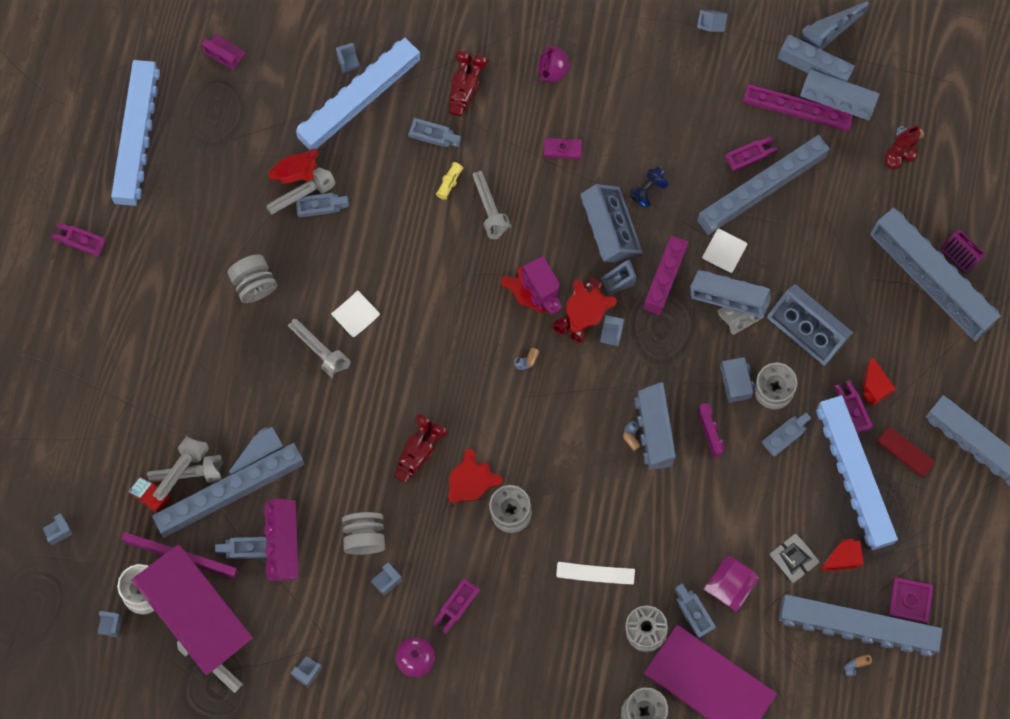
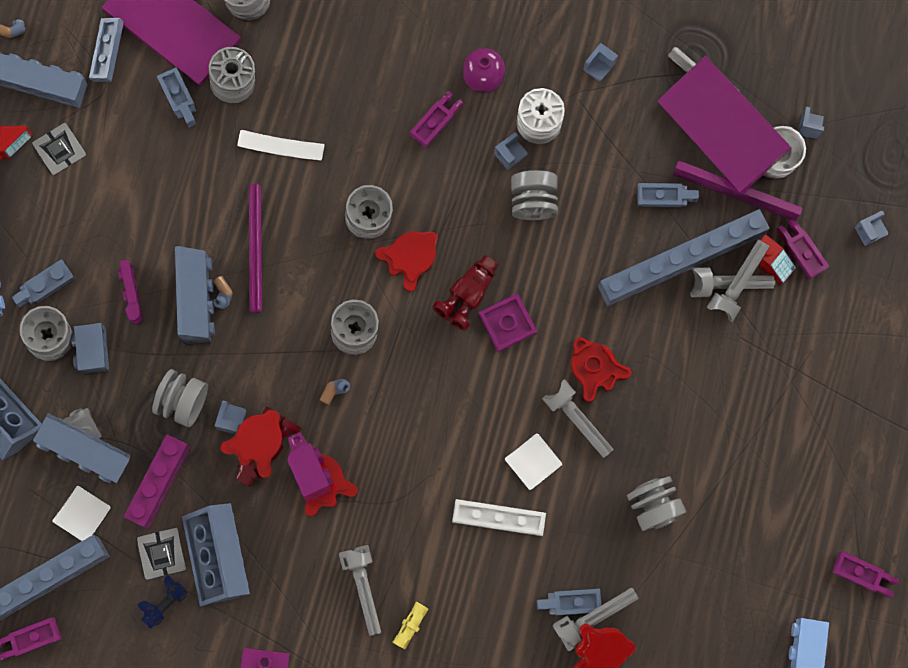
camera: 175 degrees left, 5 degrees up
sand blue slope [229,427,284,475] -> none
magenta brick [264,499,298,582] -> none
sand blue slope [601,260,636,295] -> none
magenta slope [703,556,759,613] -> none
none -> sand blue plate [89,18,124,82]
none -> sticker [137,528,186,580]
none -> light grey wheel [152,369,208,428]
none -> magenta axle [249,184,262,312]
none -> light grey wheel [331,300,379,355]
none -> white tile [452,499,546,536]
none -> magenta tile [478,293,538,353]
none -> white wheel [517,88,565,144]
none -> red tile [571,337,631,403]
none -> magenta hinge [777,219,829,280]

